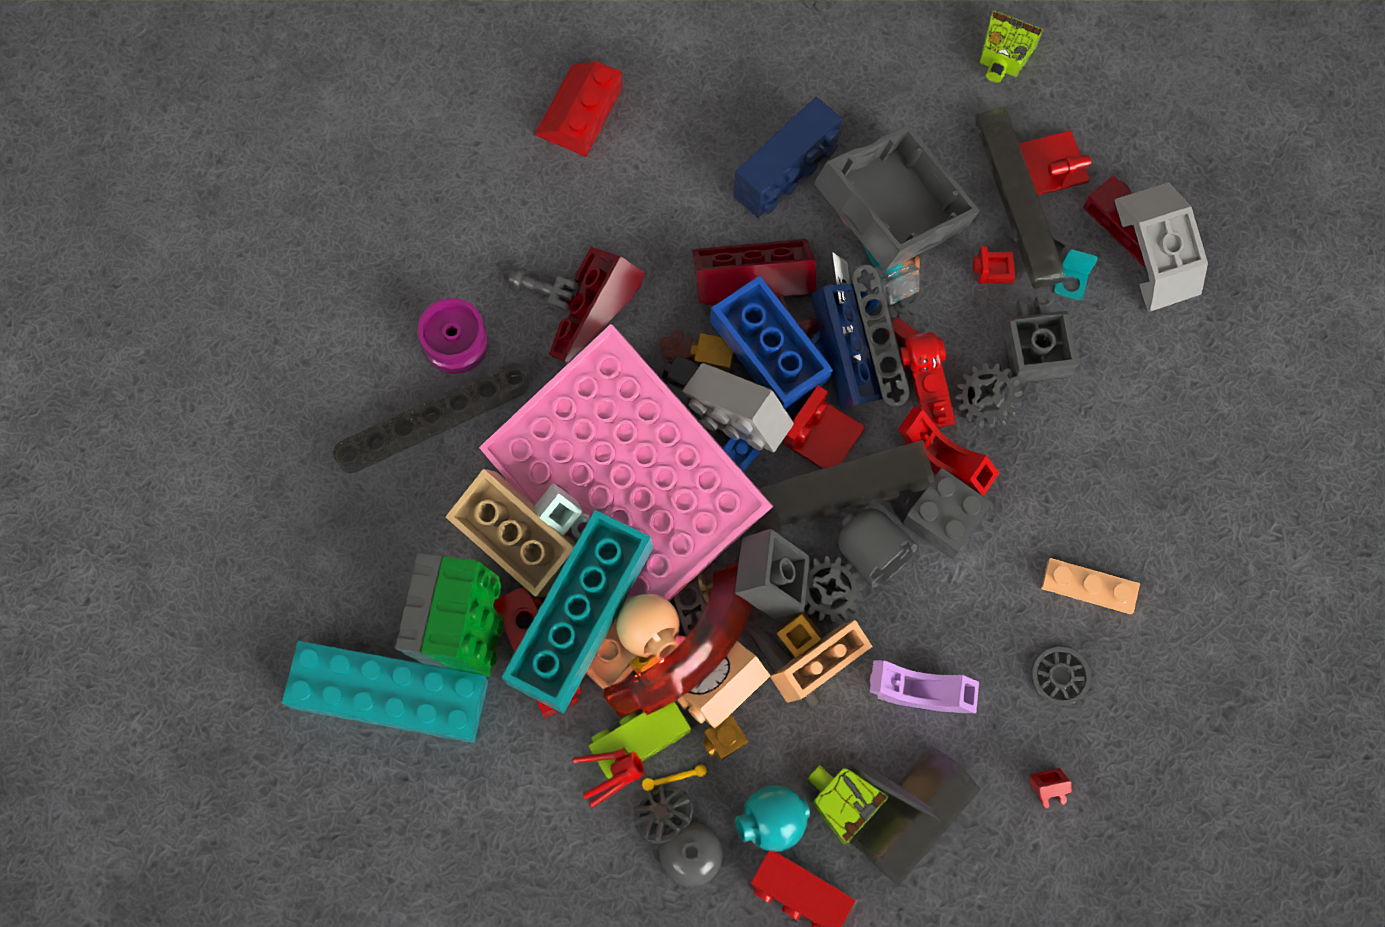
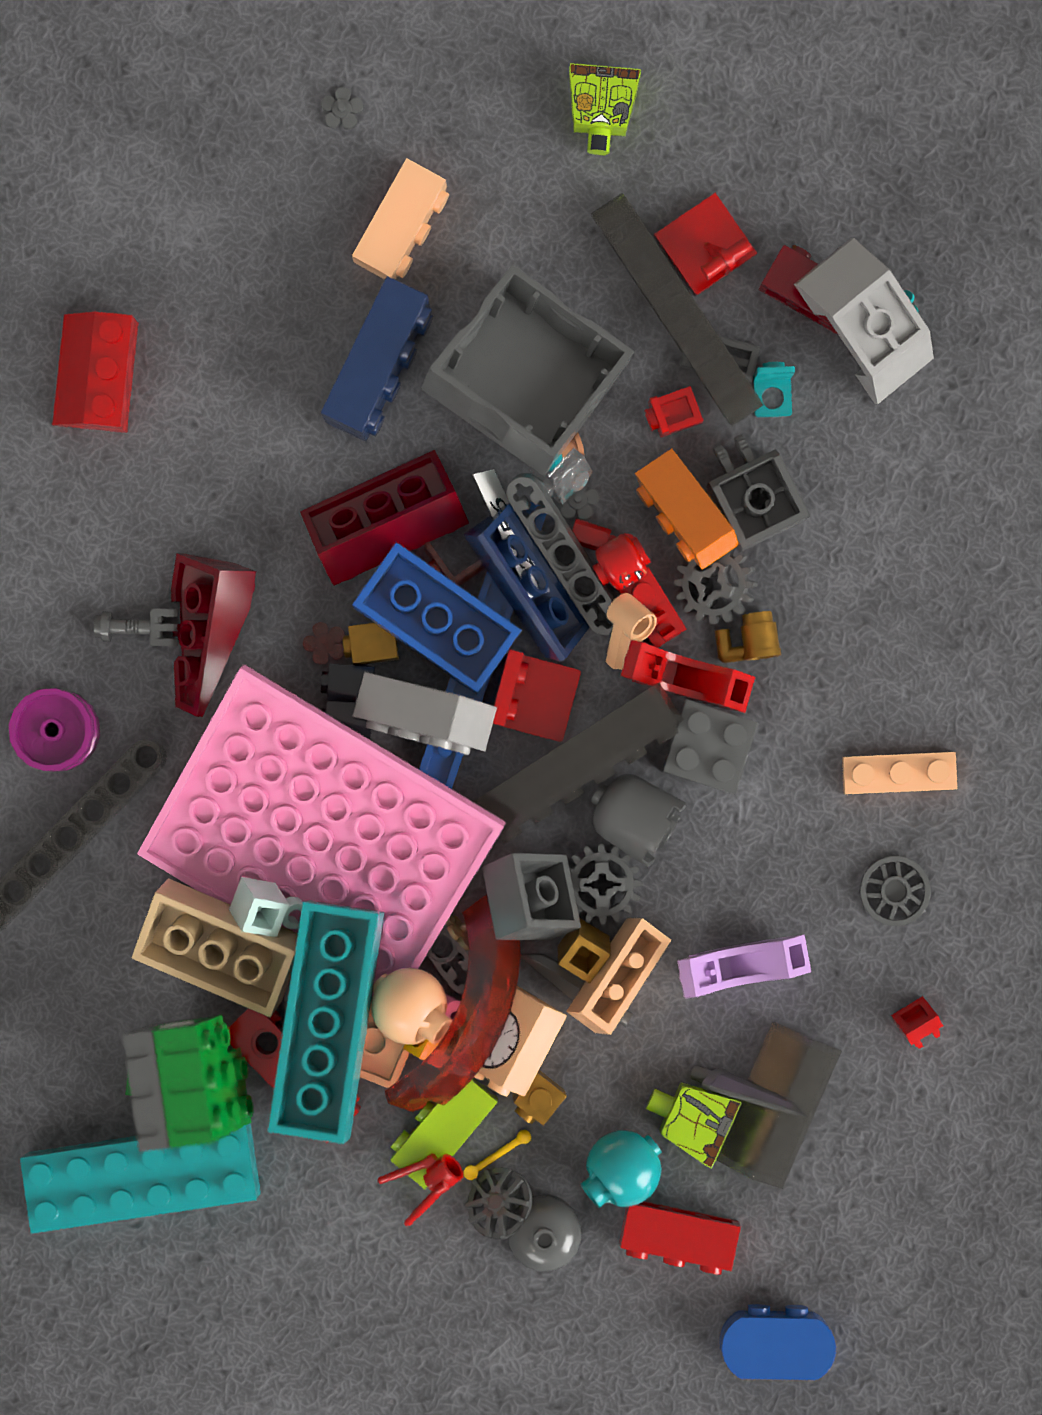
camera: 15 degrees left, 15 degrees up
none -> light nougat brick [352,158,449,280]
none -> light nougat piece [606,593,657,670]
none -> orange brick [635,448,739,570]
none -> pearl gold piece [715,611,781,663]

